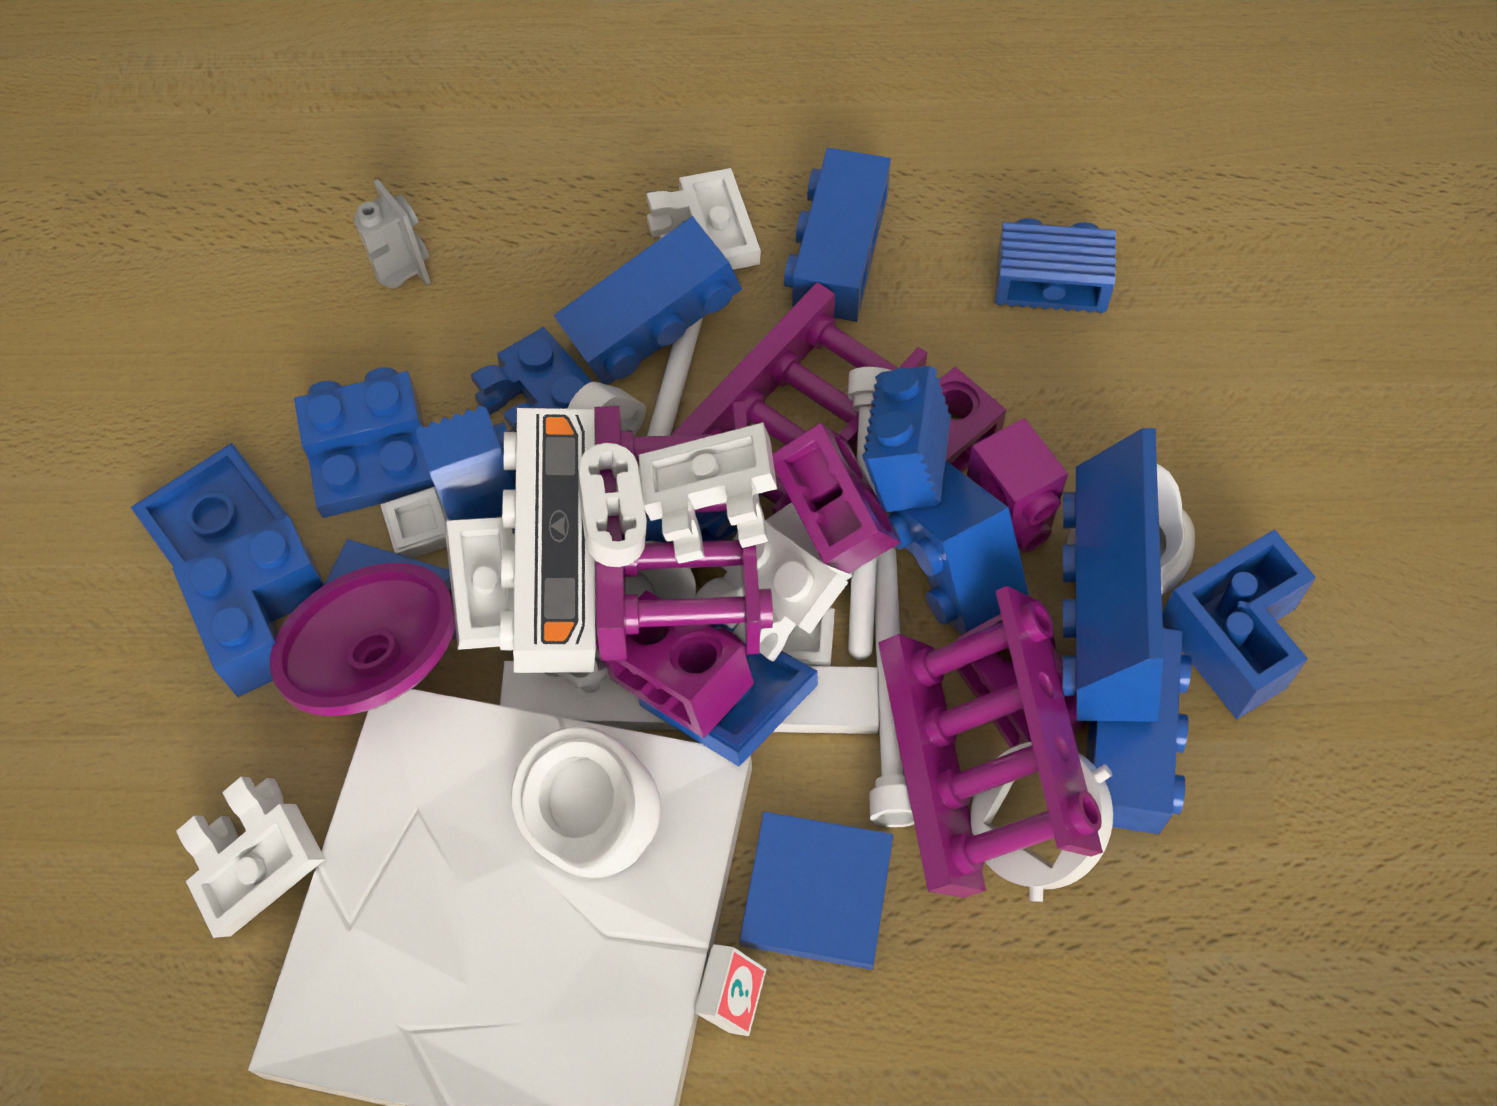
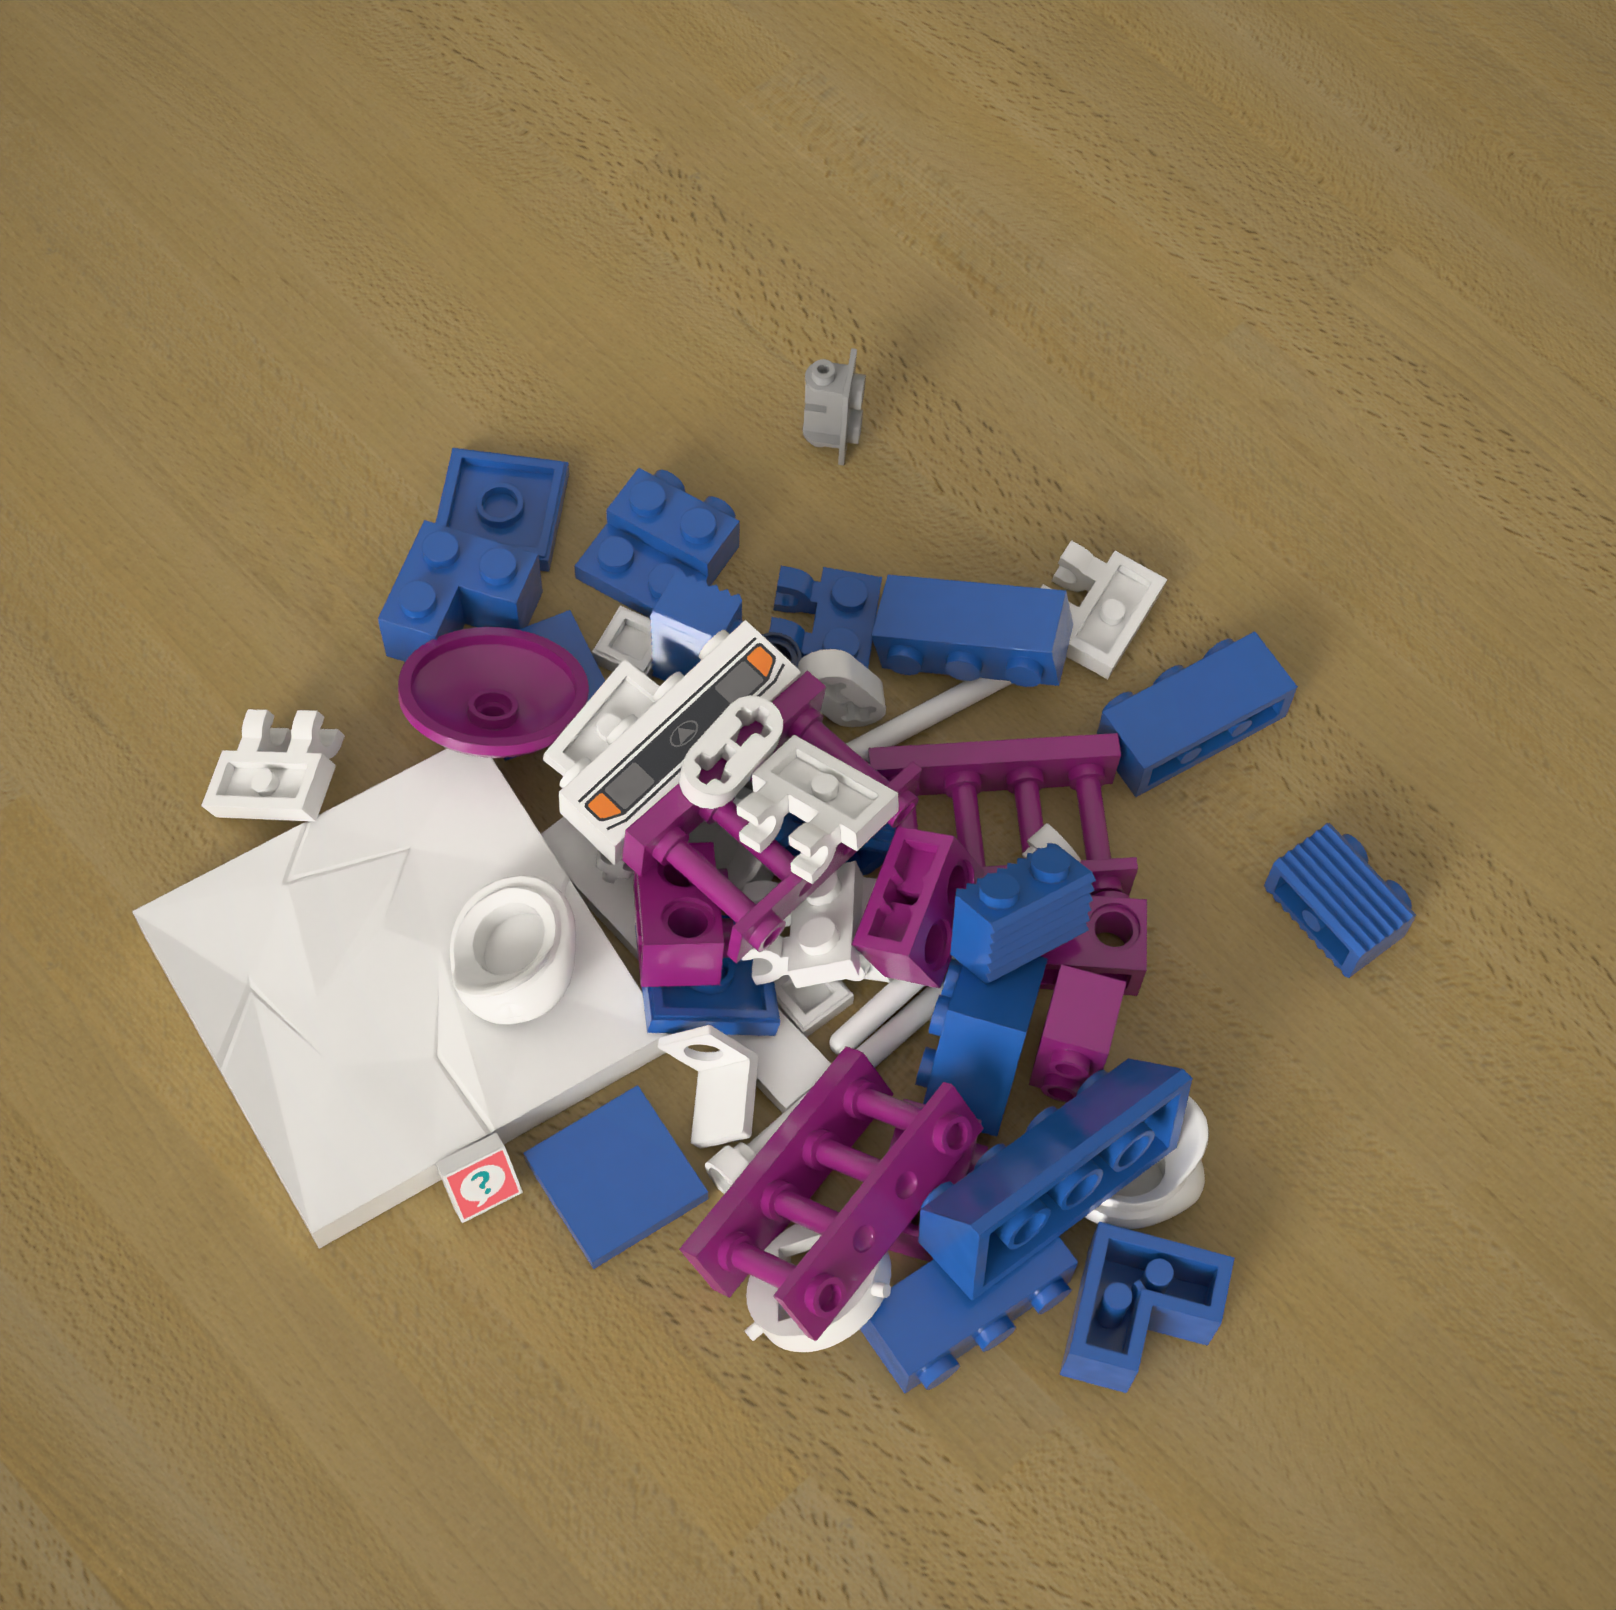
camera: 40 degrees right, 0 degrees up
none -> white bracket [658,1025,759,1149]

